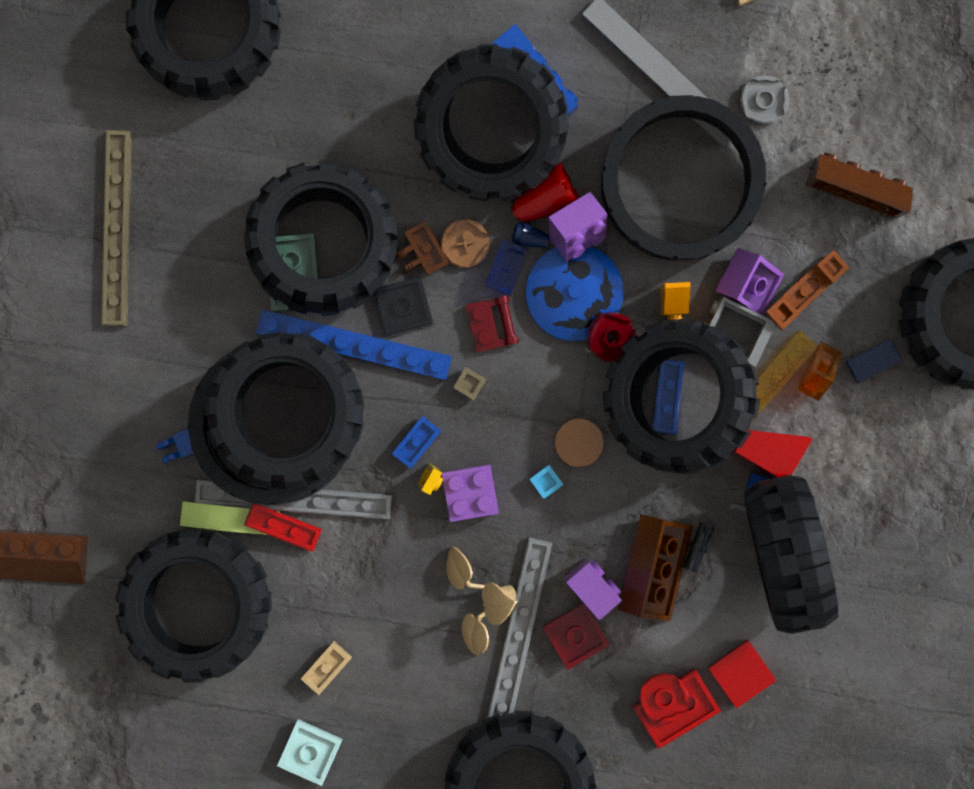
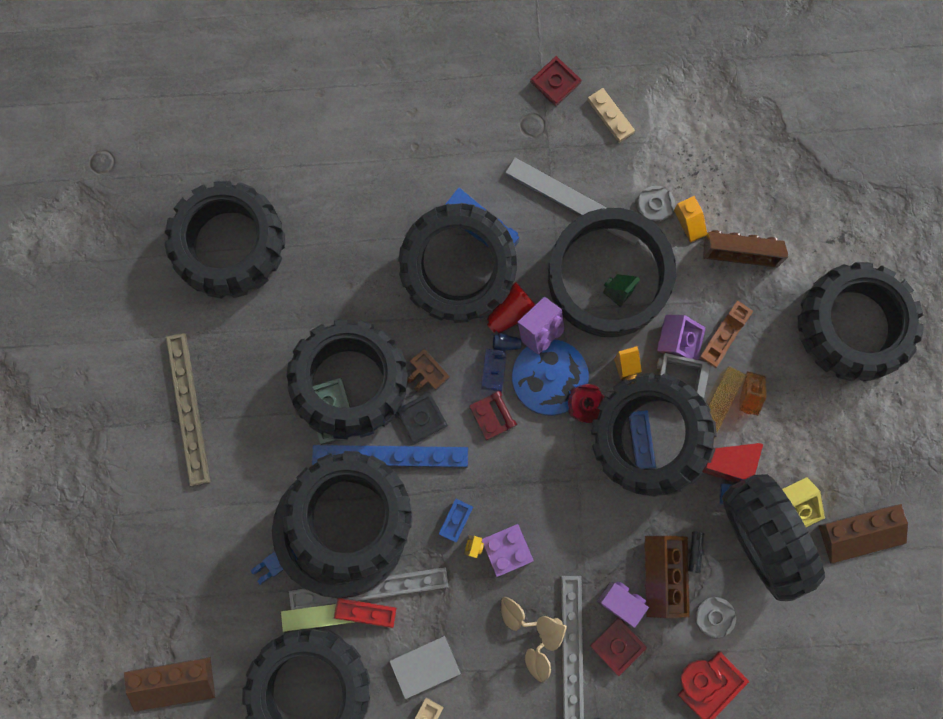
camera: 10 degrees left, 10 degrees down
medium nougat tile [441,219,489,268] -> none
dark tan plate [453,367,487,400] -> none
medium azure plate [530,465,564,499] -> none
medium nougat tile [555,418,604,467] -> none
red tile [708,639,777,709] -> none
dark blue tile [846,339,902,383] -> none
none -> light grey tile [390,636,461,699]
none -> dark green slope [603,274,640,307]
none -> light orange slope [674,196,707,243]
none -> light grey tile [695,597,736,638]
none -> light yellow slope [782,477,825,527]
none -> reddish brown slope [818,504,908,564]

